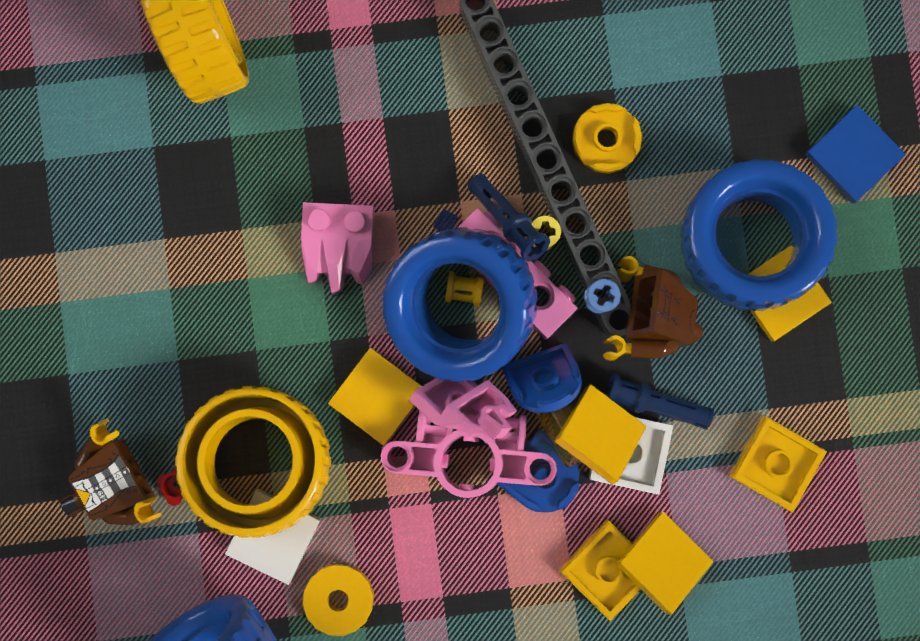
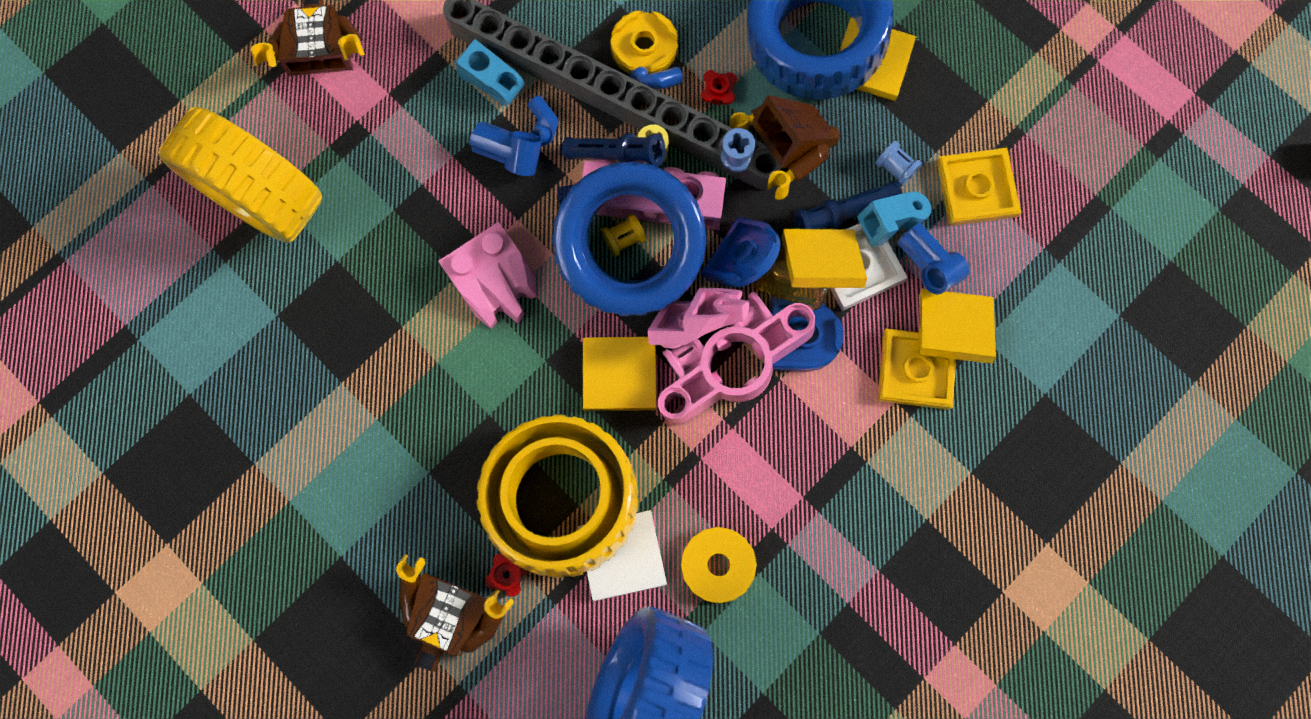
camera: 35 degrees left, 10 degrees down
none -> dark azure leg [456,39,525,106]
none -> blue piece [469,122,542,176]
none -> blue arm [528,95,559,146]
none -> blue arm [630,67,683,90]
none -> red plate [701,70,737,105]
none -> dark azure leg [857,192,932,247]
none -> medium blue bush [875,140,923,187]
none -> blue piece [897,223,969,295]

